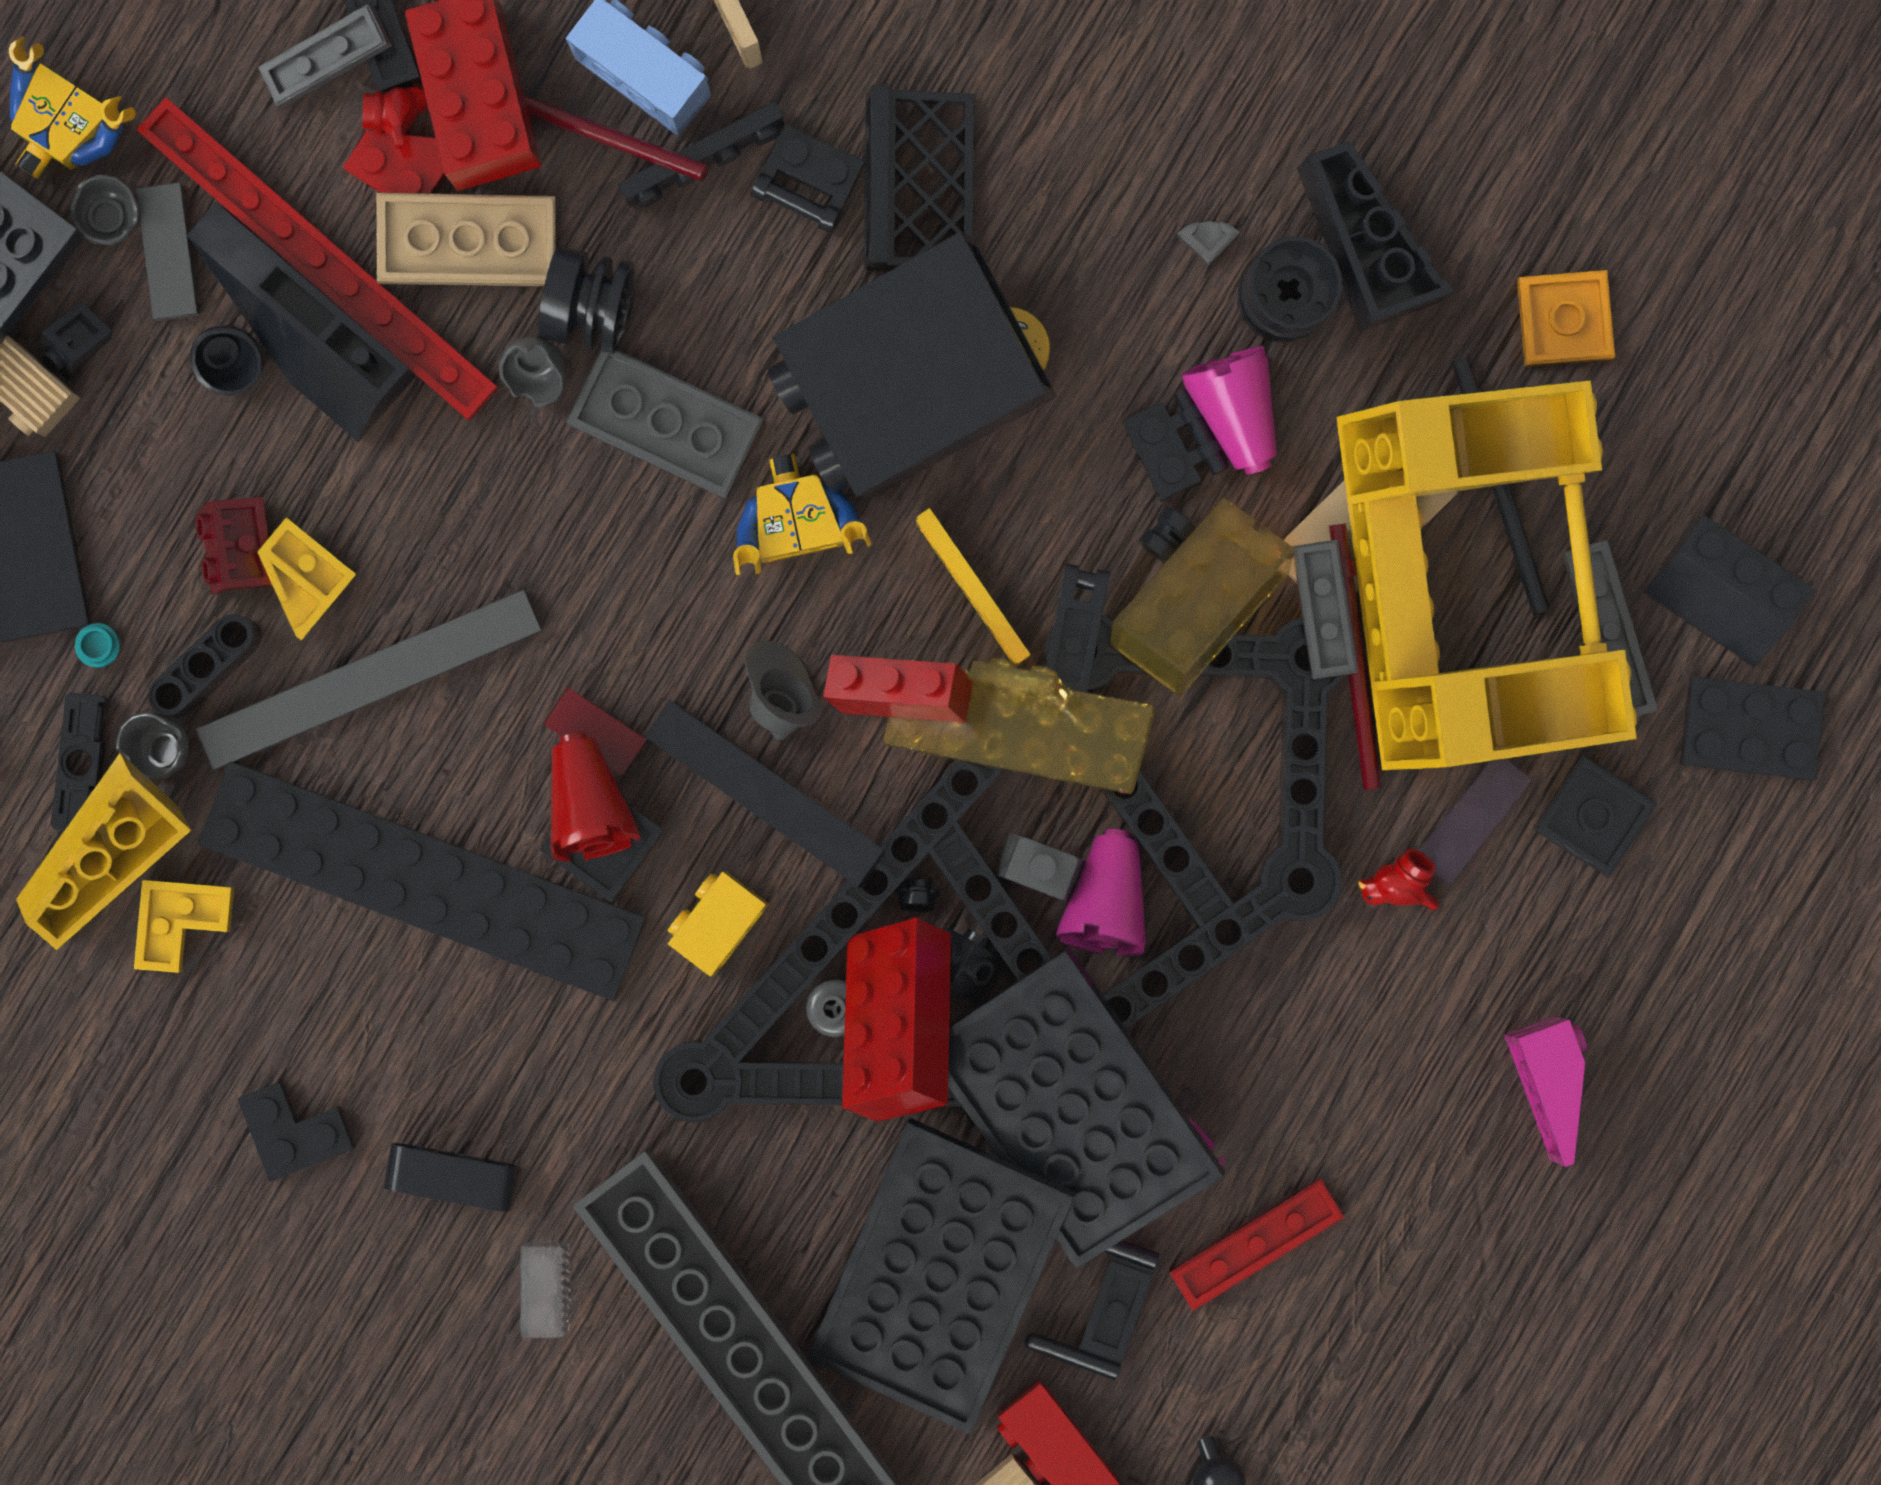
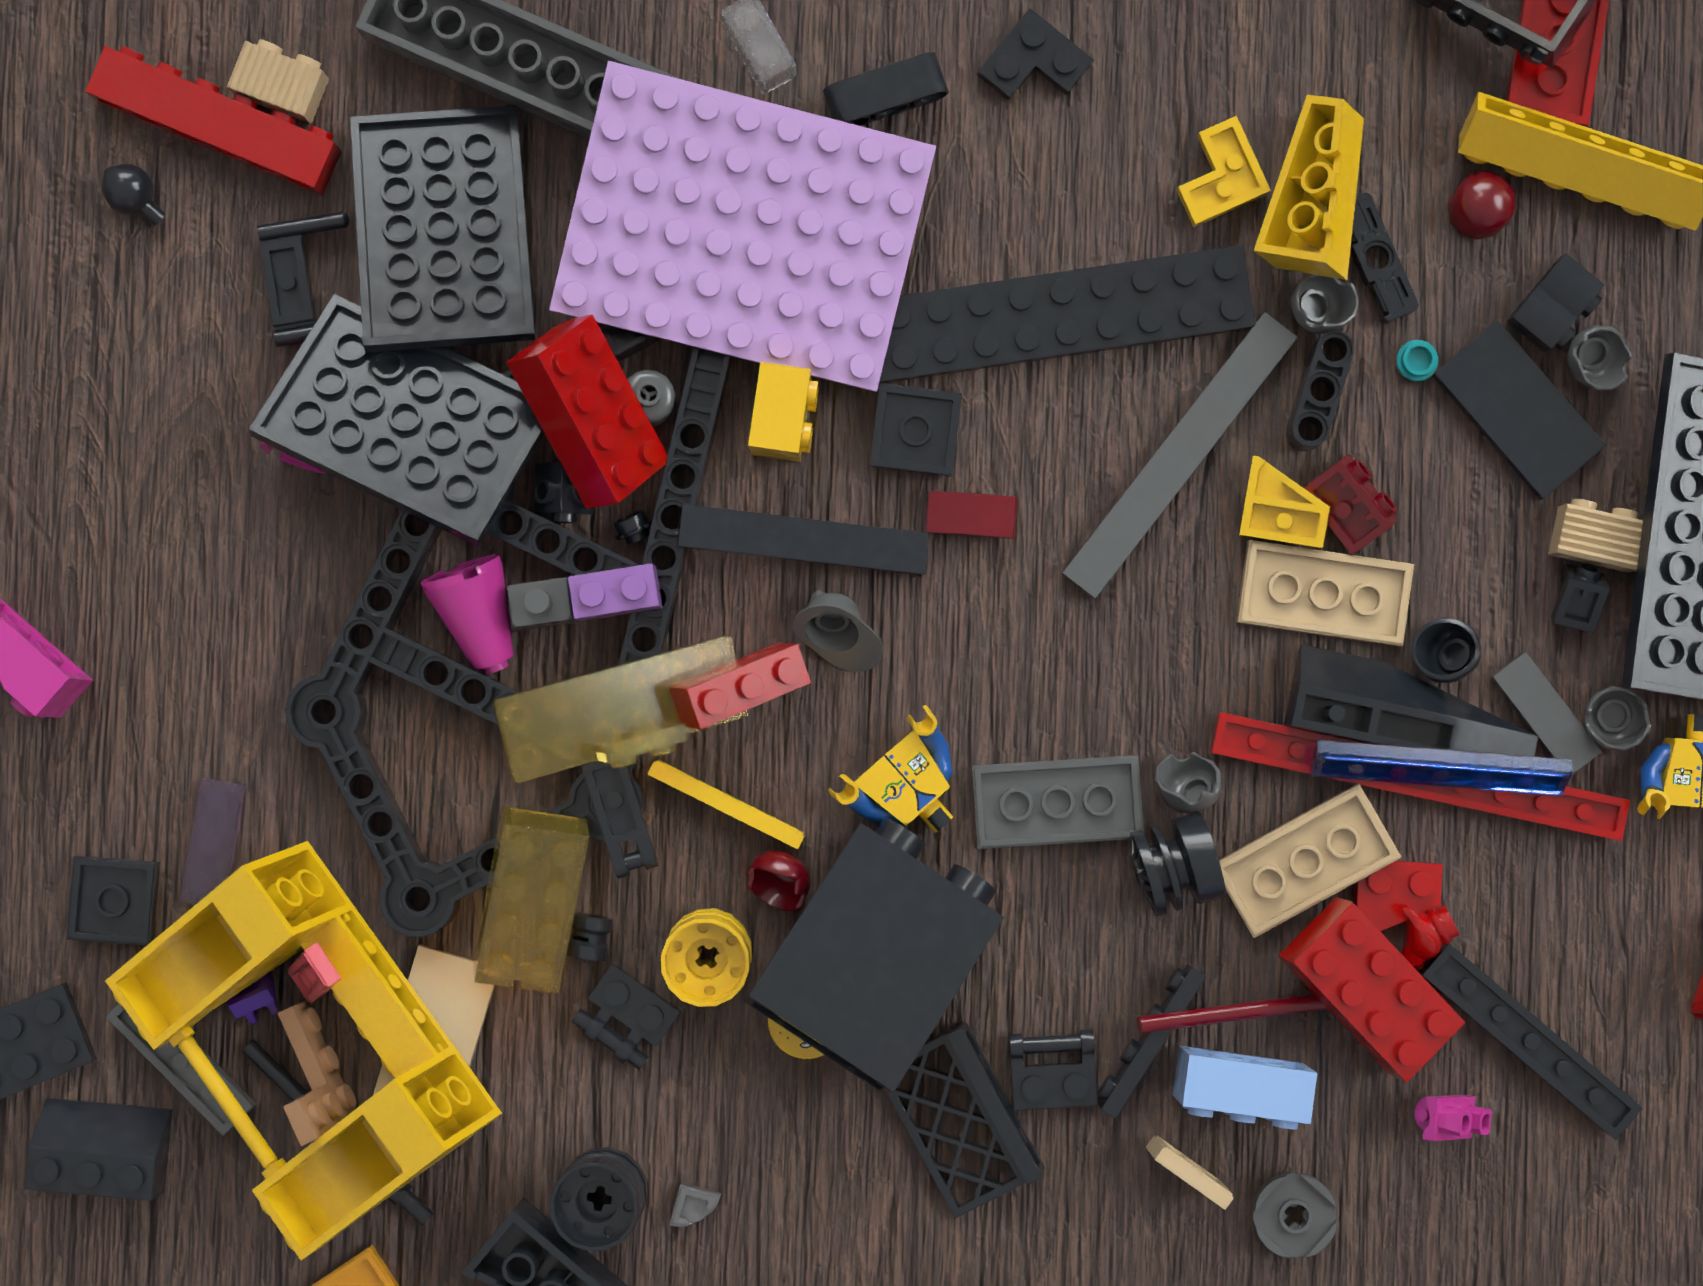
camera: 155 degrees right, 0 degrees up
dark grey tile [258,4,393,108] -> none
red cone [550,732,641,862] -> none
red tile [1169,1178,1344,1311] -> none
dark pink cone [1182,346,1277,475] -> none
dark grey tile [1292,540,1358,680] -> none
dark red bar [1329,523,1381,790] -> none
red animal [1358,849,1440,911] -> none
none -> dark purple tile [228,972,277,1024]
none -> medium nougat plate [277,1000,356,1146]
none -> coral tile [288,942,341,1004]
none -> lavender plate [549,61,936,392]
none -> medium lavender brick [568,563,662,621]
none -> yellow wheel [661,908,752,1007]
none -> dark red hair [748,850,811,911]
none -> tan tile [1236,540,1414,647]
none -> clear blue tile [1310,740,1573,795]

